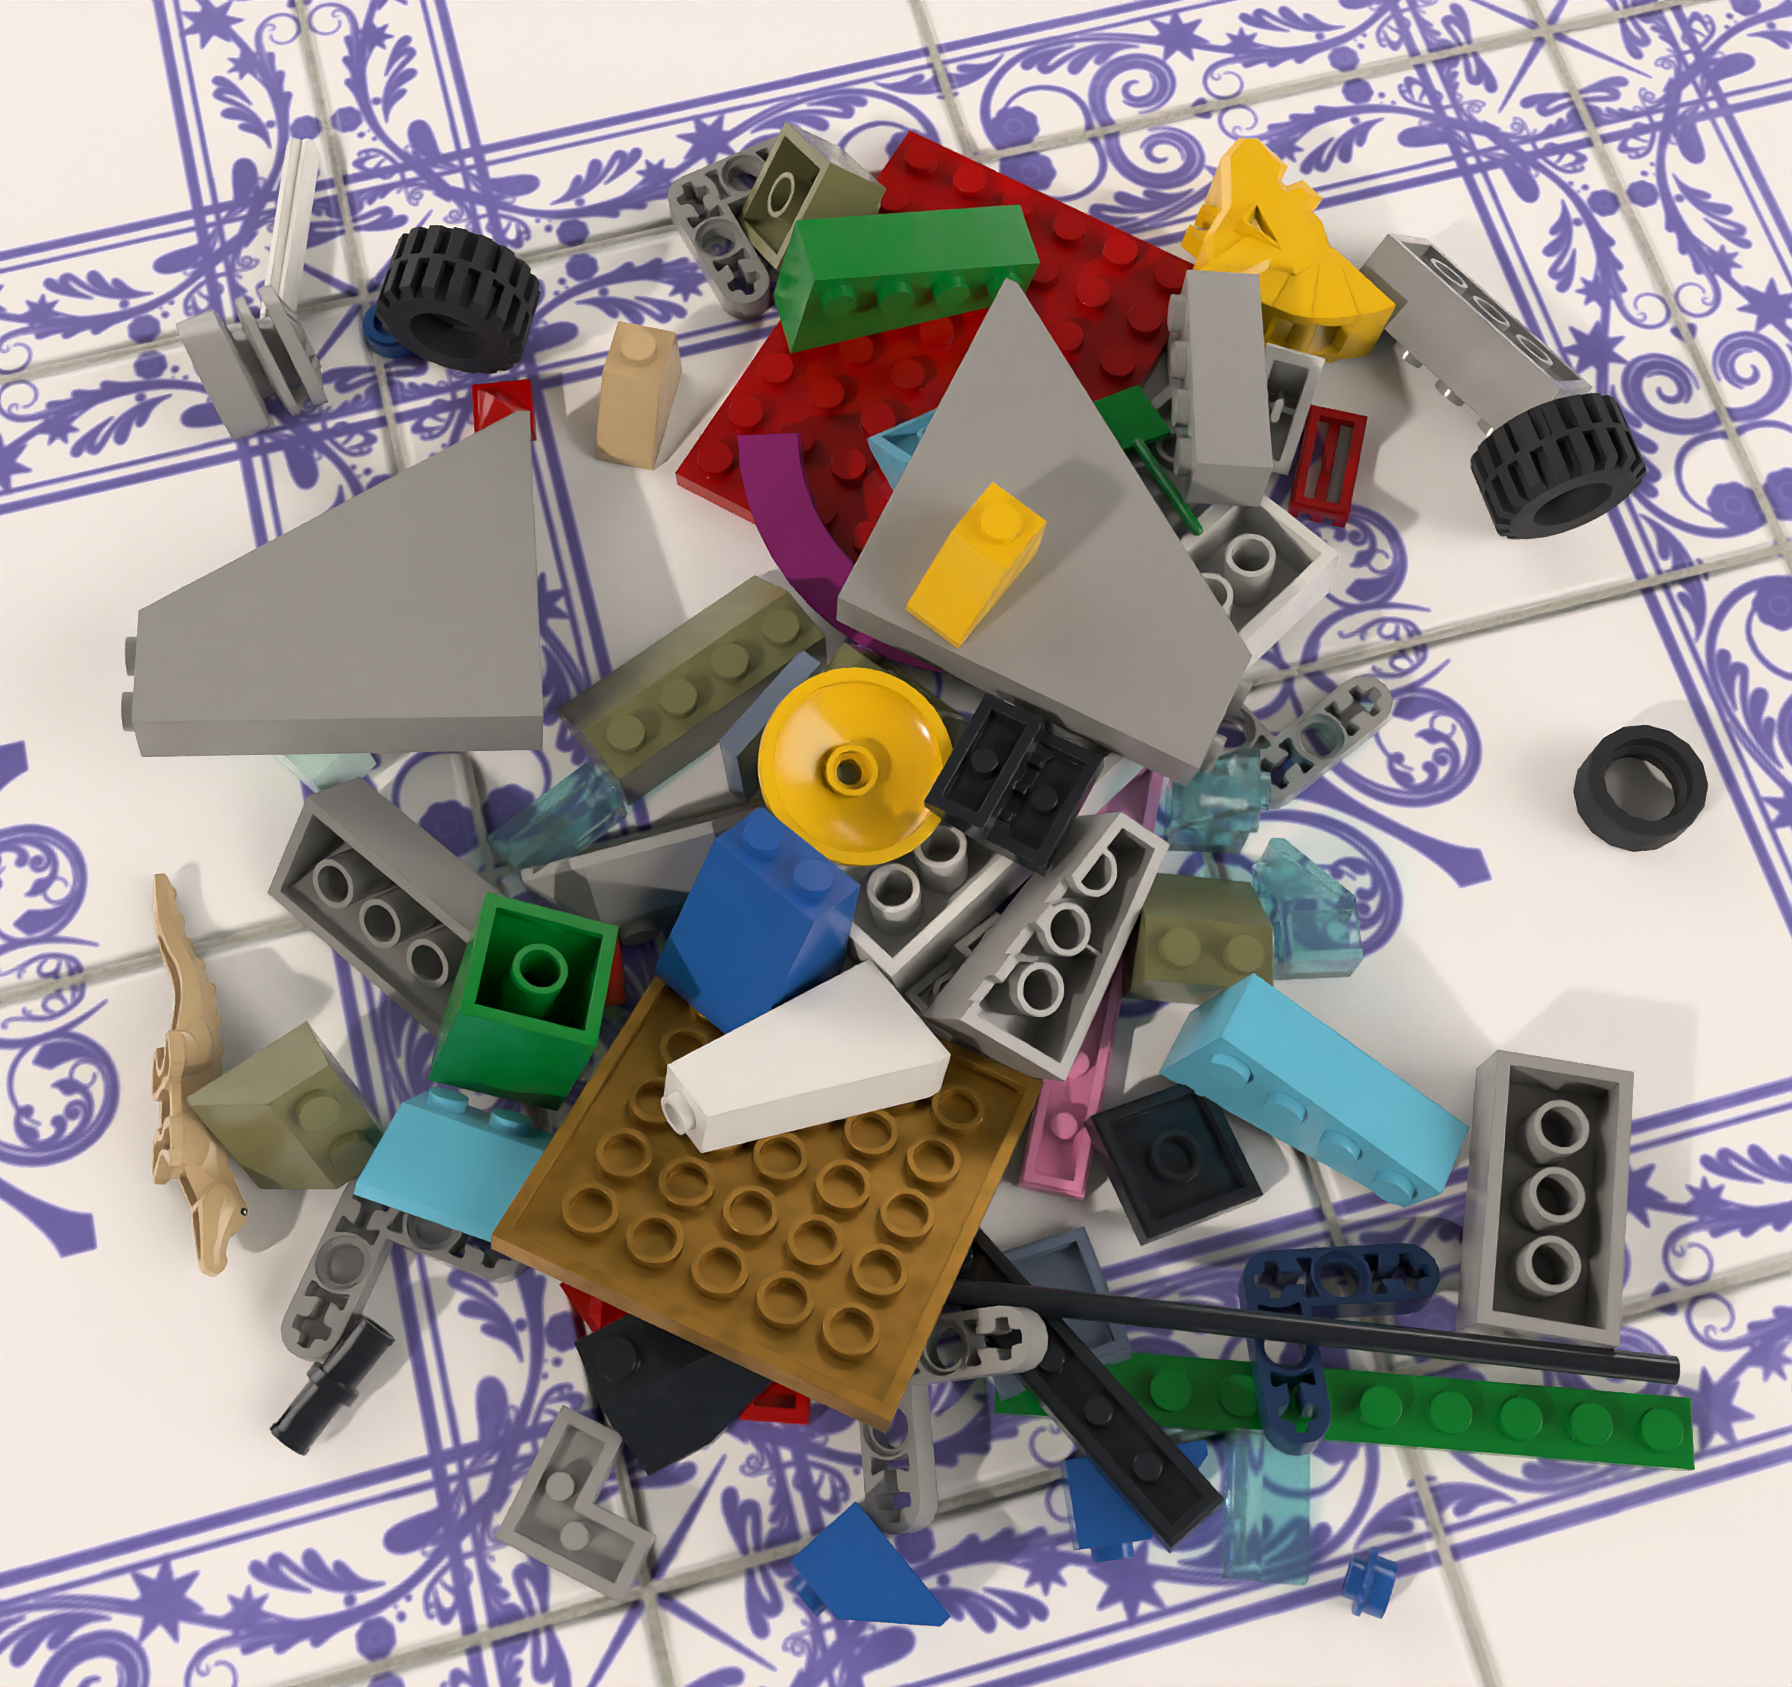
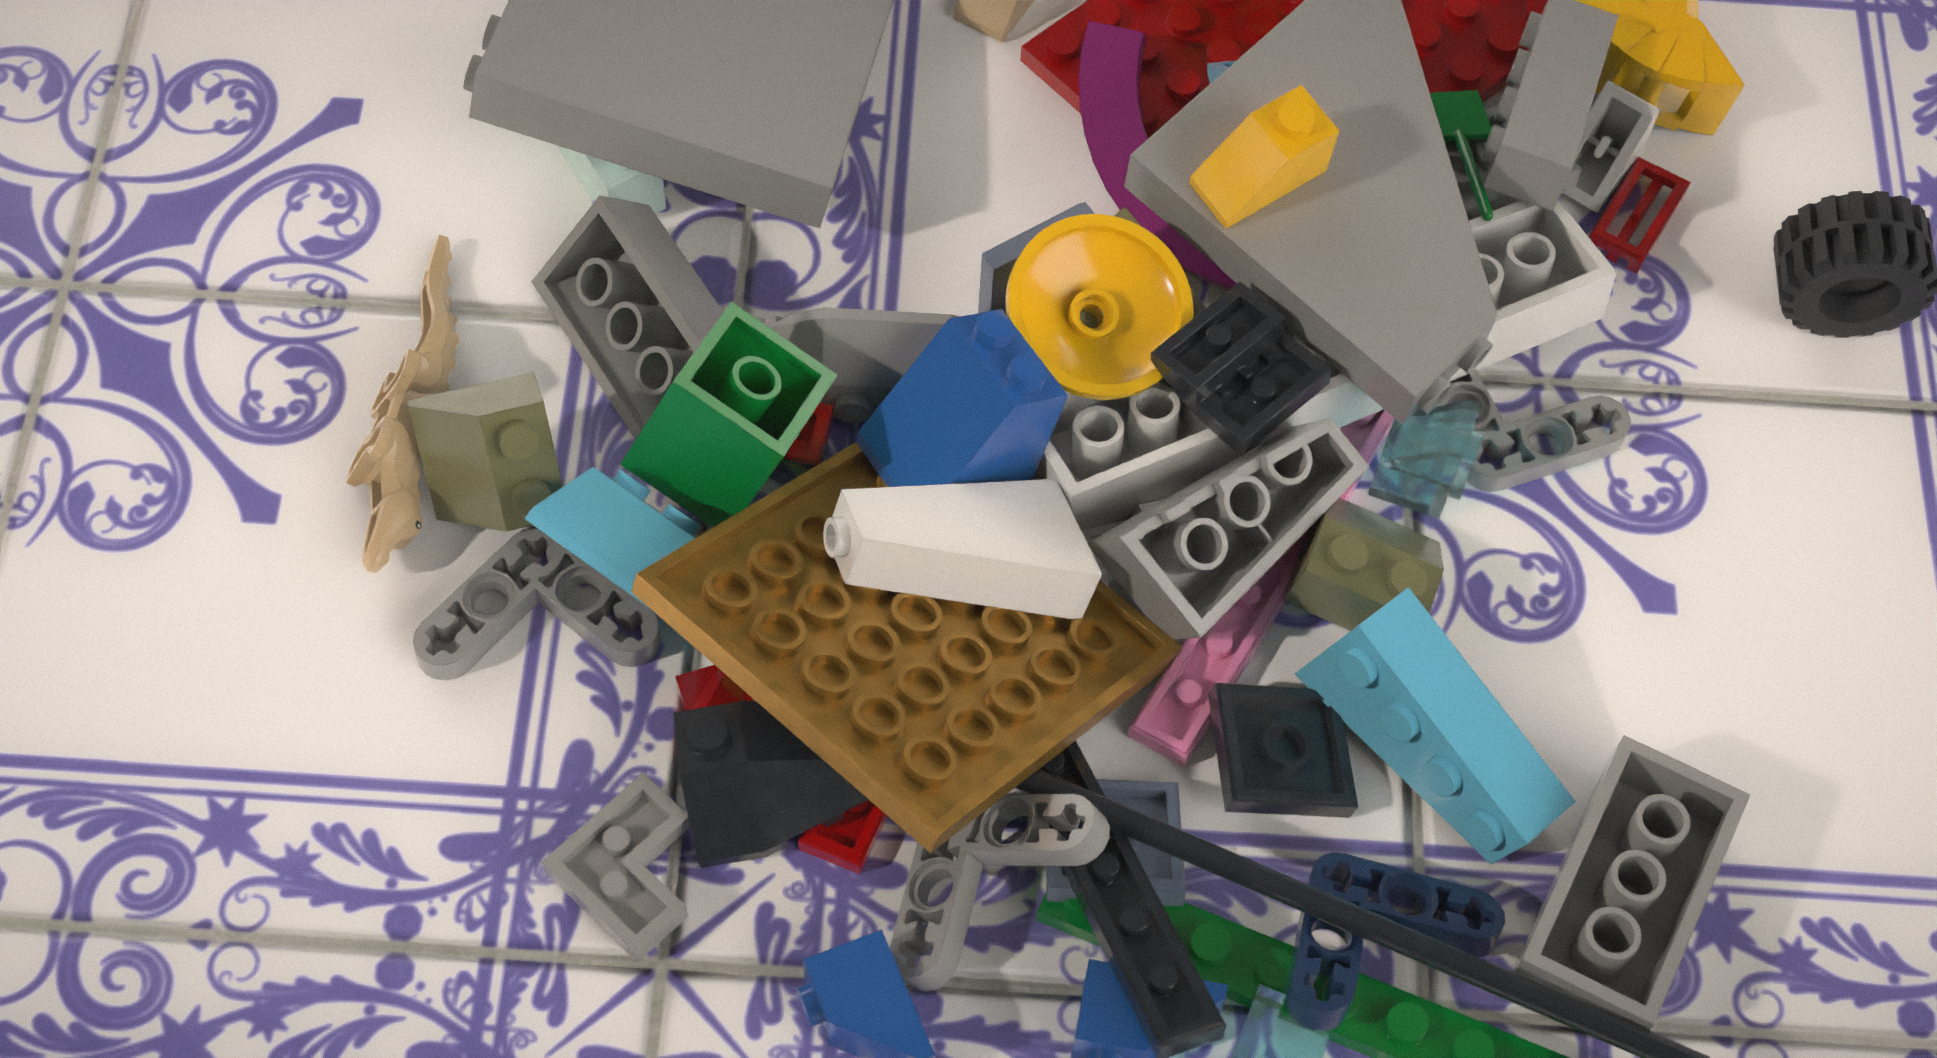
camera: 15 degrees right, 10 degrees down
black pin [269,1313,396,1456] -> none
clear light blue panel [486,762,628,892] -> none
olive slope [556,575,827,806] -> none
clear light blue slope [1252,838,1364,980] -> none
light grey slope [1359,234,1593,436] -> none
black tyre [1573,725,1708,852] -> none

